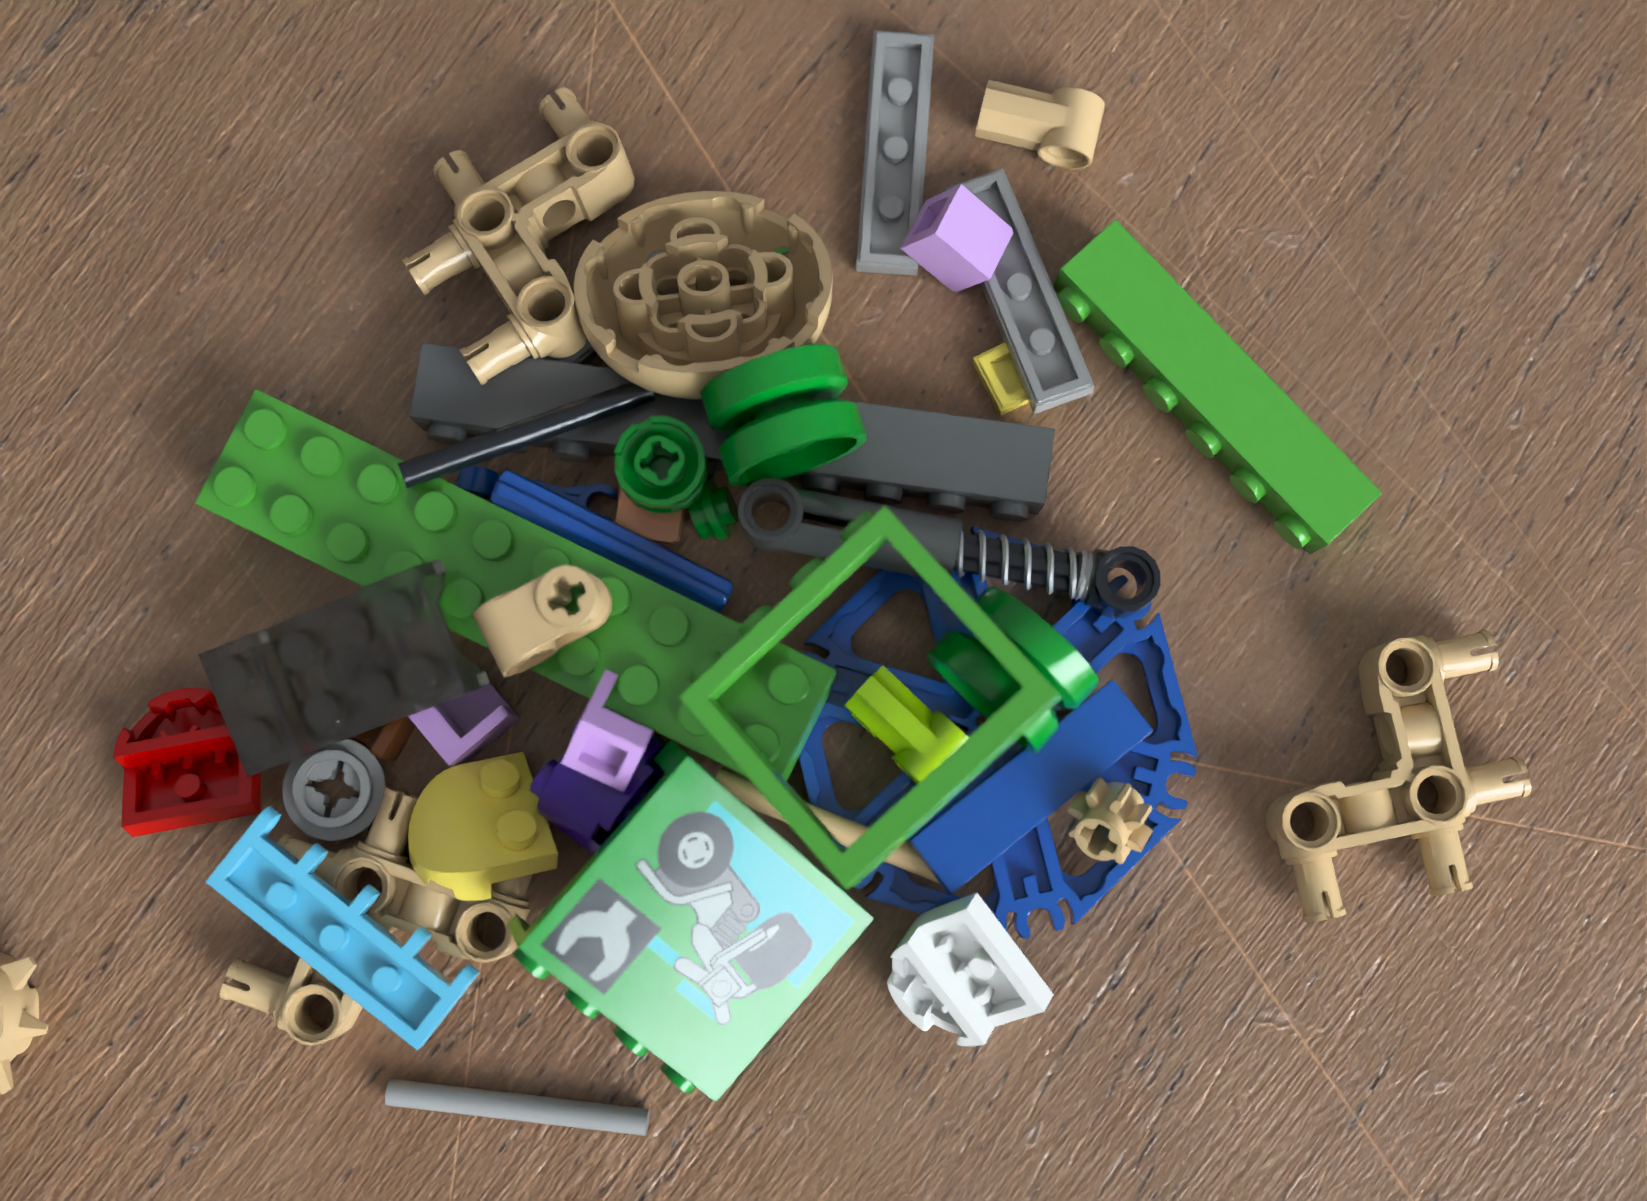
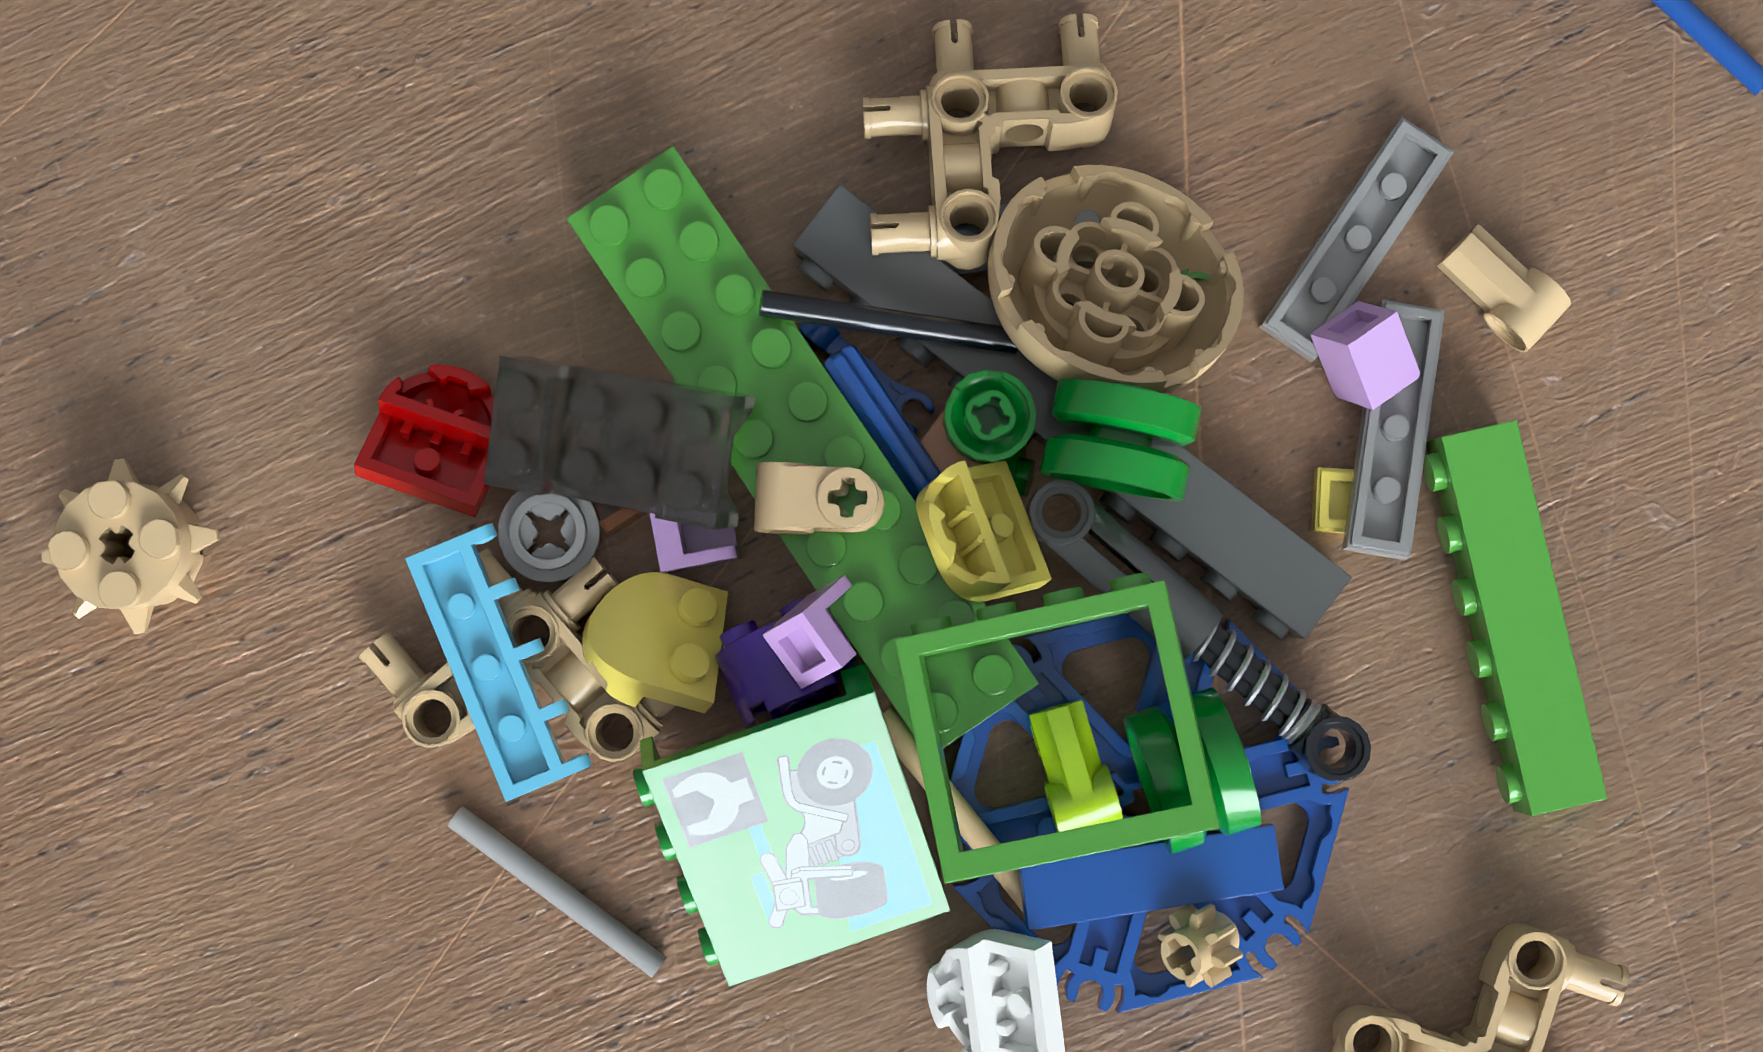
camera: 30 degrees right, 5 degrees up
none -> light yellow slope [916,460,1052,602]

